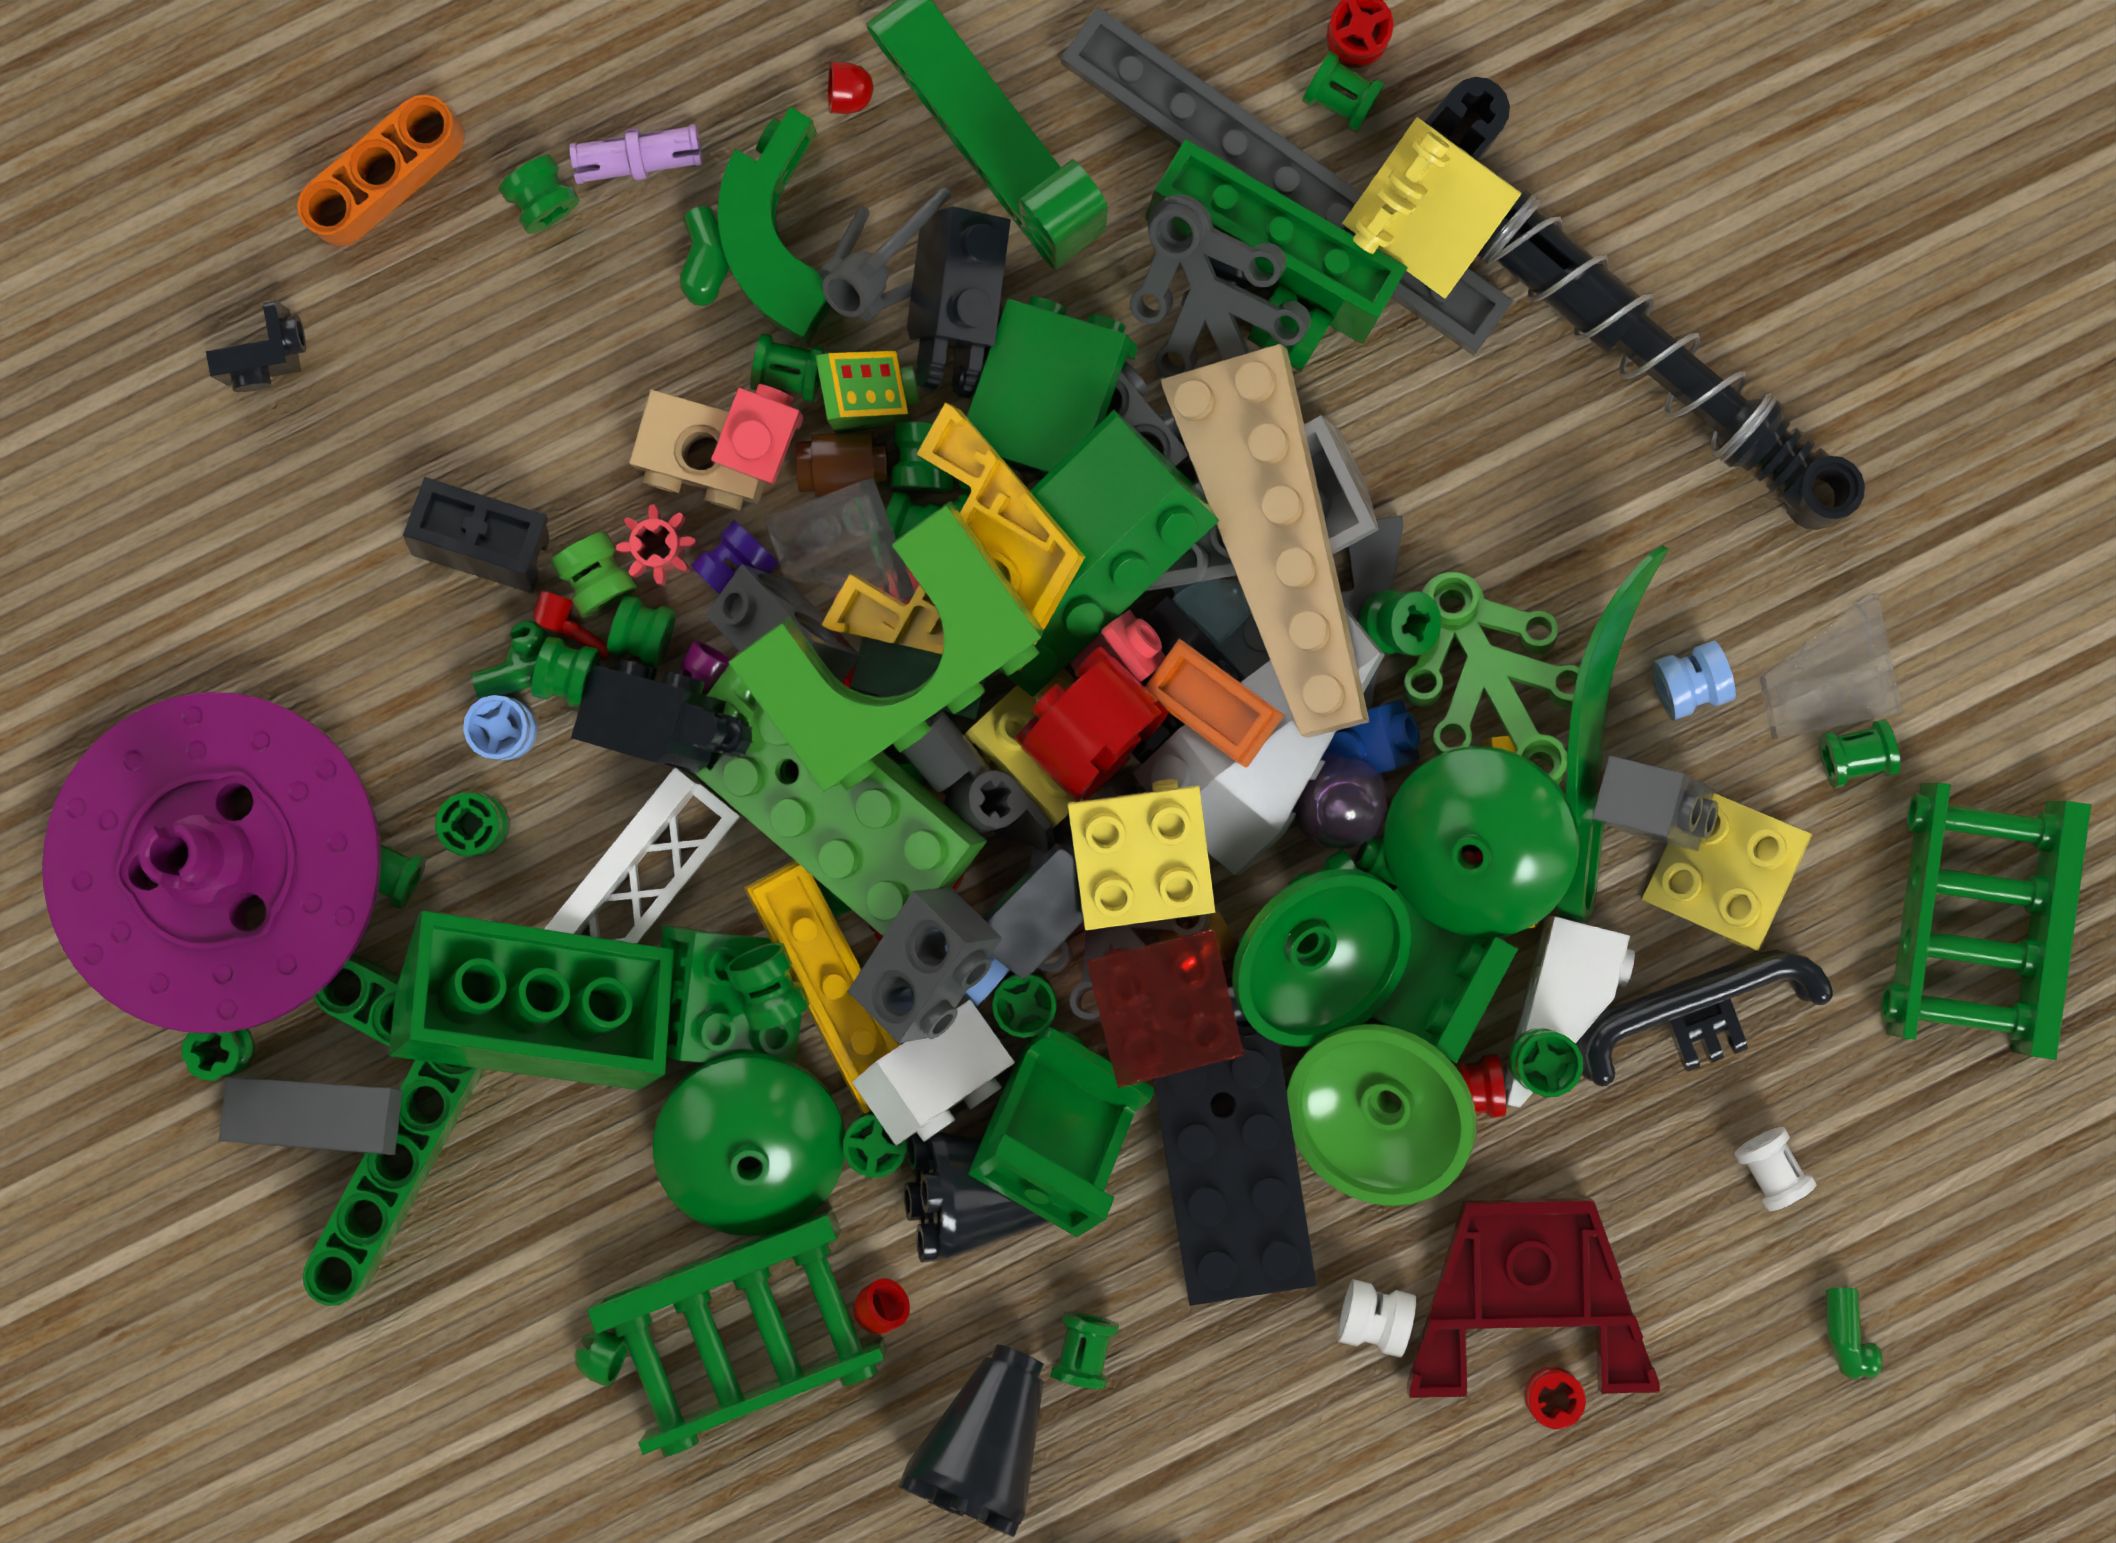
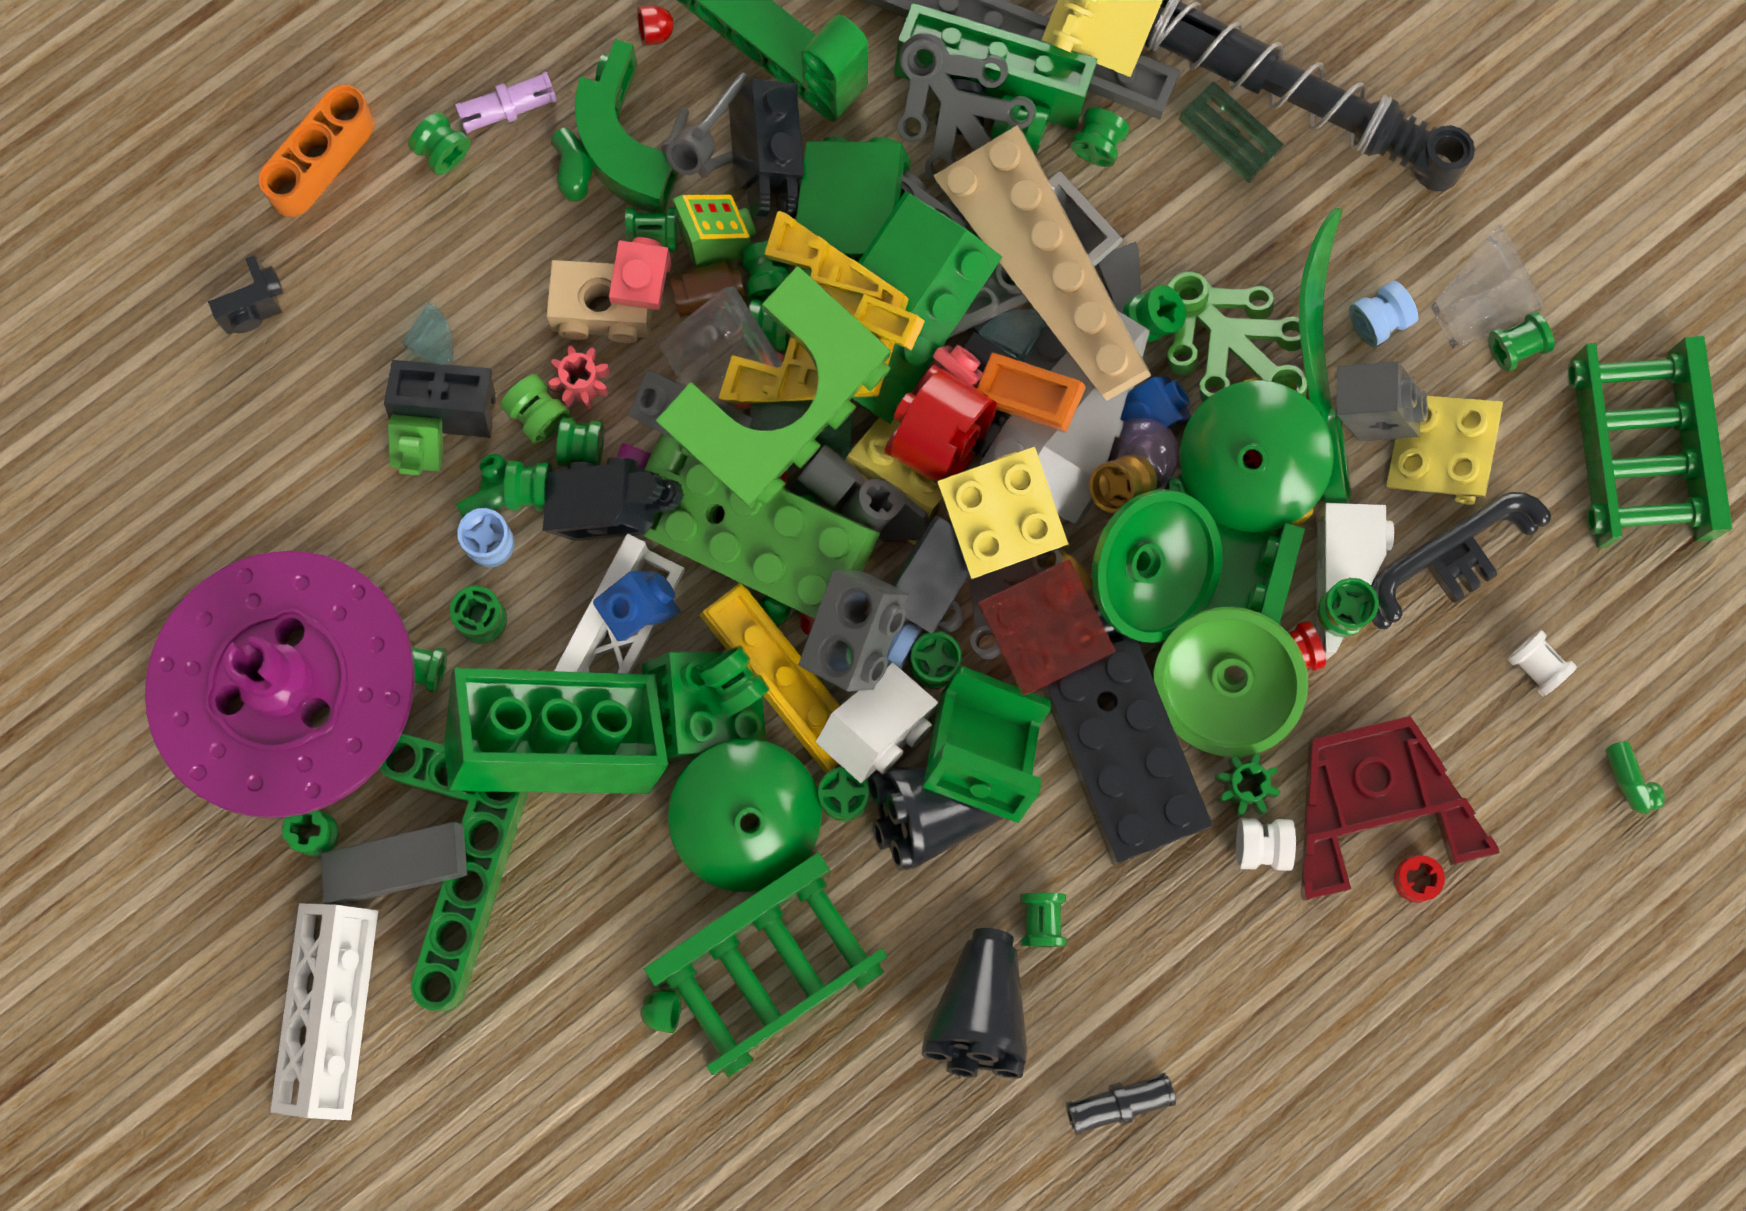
camera: 15 degrees left, 10 degrees down
red hand [533,591,609,660] -> none
dark purple wheel [690,520,780,594] -> none
red hinge [853,1278,910,1334] -> none
none -> white fence [270,903,378,1120]
none -> bright green tile [388,414,444,475]
none -> clear light blue tile [402,302,453,365]
none -> blue bracket [593,571,681,641]
none -> yellow piece [854,294,925,350]
none -> green wheel [1070,108,1130,167]
none -> pearl gold wheel [1089,454,1157,513]
none -> clear green tile [1179,81,1284,183]
none -> green gear [1215,753,1281,817]

